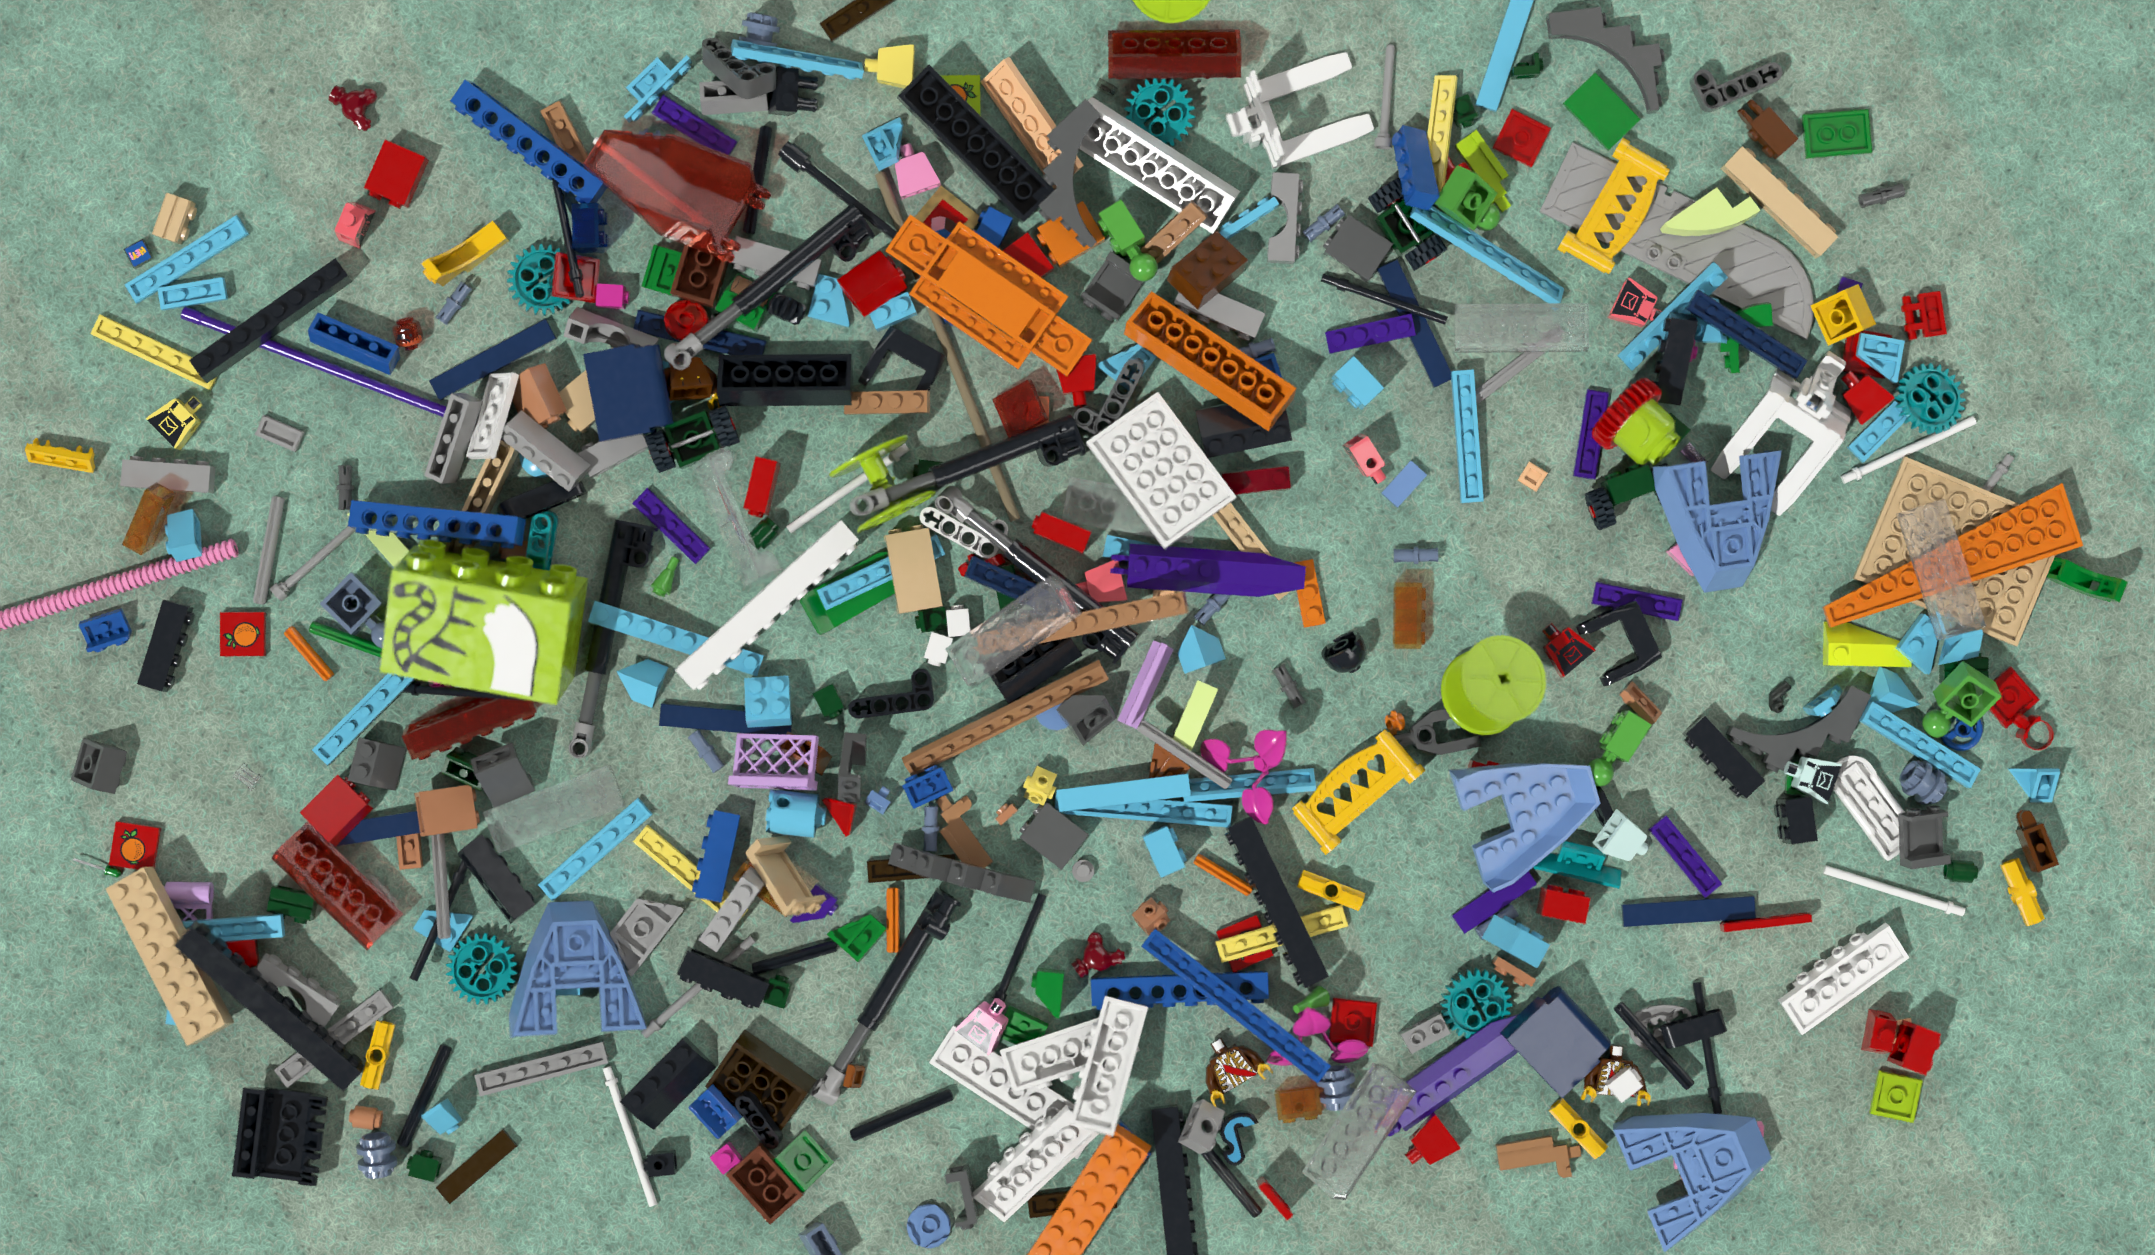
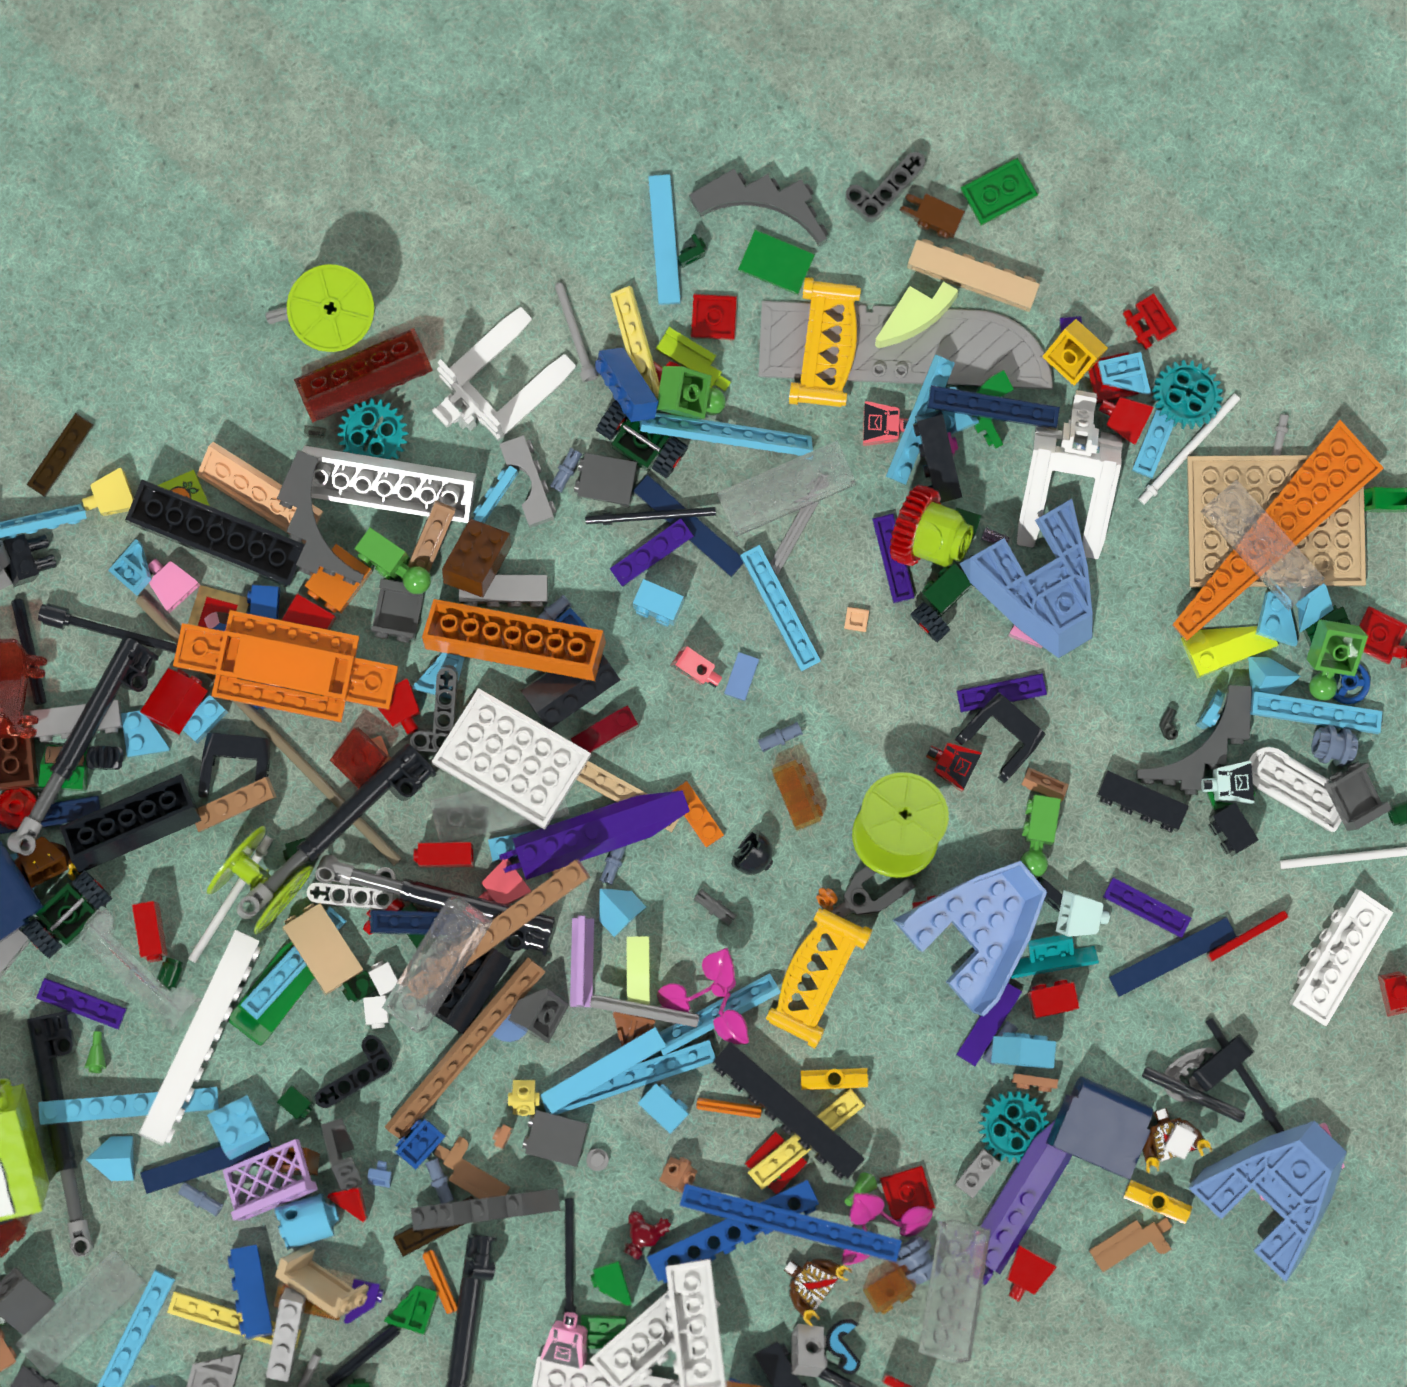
camera: 20 degrees left, 5 degrees down
dark green bracket [1453,94,1479,129] -> none
dark grey pin [1858,183,1905,208] -> none

